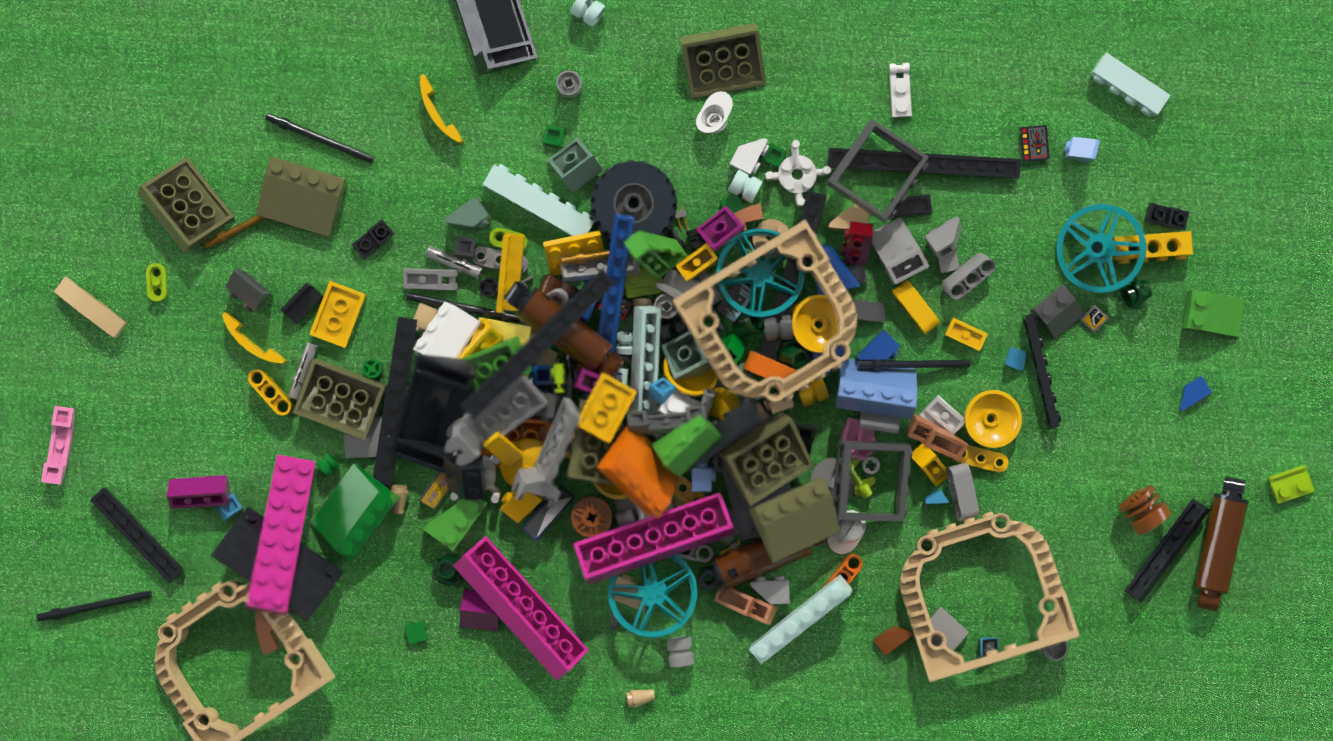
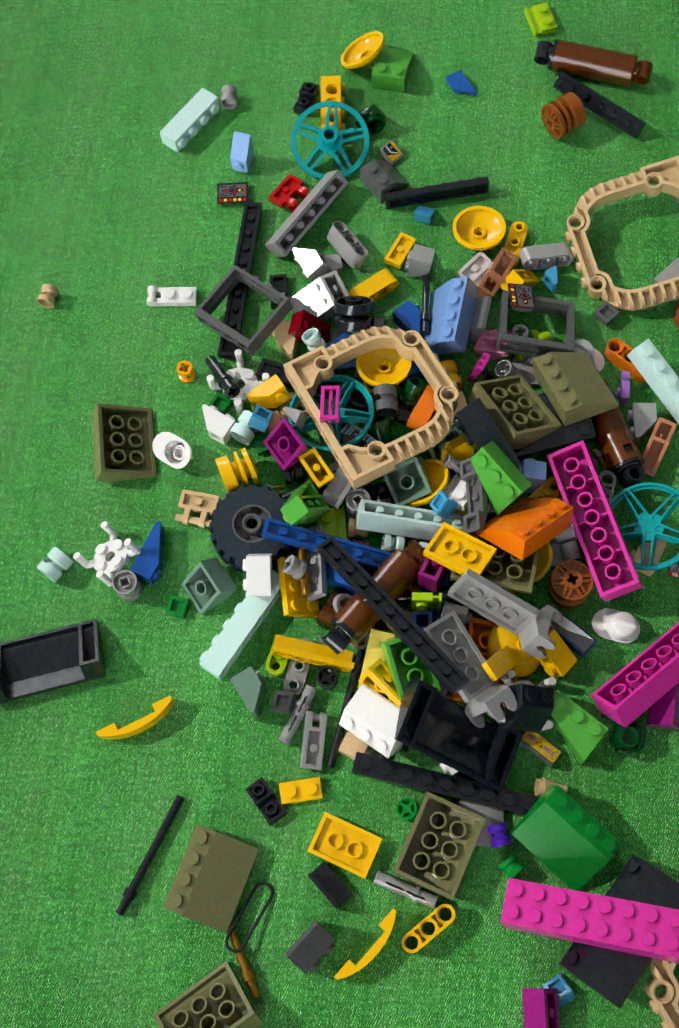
camera: 80 degrees left, 20 degrees down
none -> white plate [73,521,141,587]
none -> blue slope [130,521,164,585]
none -> tan plate [175,489,220,528]
none -> light orange bush [176,360,195,383]
none -> black pin [205,355,240,399]
none -> yellow wheel [215,448,259,492]
none -> light grey wheel [220,85,238,109]
none -> black piece [225,882,274,953]
none -> white brick [243,554,273,596]
none -> yellow slope [245,374,292,408]
none -> dark azure slope [248,404,274,432]
none -> light grey brick [265,170,348,258]
none -> red plate [268,174,309,212]
none -> yellow plate [279,777,323,805]
none -> light grey wheel [282,555,307,580]
none -> light grey slope [283,407,306,430]
none -> light aqua wheel [302,328,326,351]
none -> dark pink tile [320,385,341,422]
none -> black wheel [334,296,375,332]
none -> yellow dish [340,31,385,69]
none -> light grey slope [404,244,435,278]
none -> dark pink tile [466,352,491,383]
none -> dark purple wheel [487,822,513,848]
none -> light grey wheel [495,360,519,378]
none -> piece [508,283,536,312]
none -> white piece [592,608,640,644]
none -> dark grey plate [593,301,620,326]
none -> medium lavender plate [616,370,630,406]

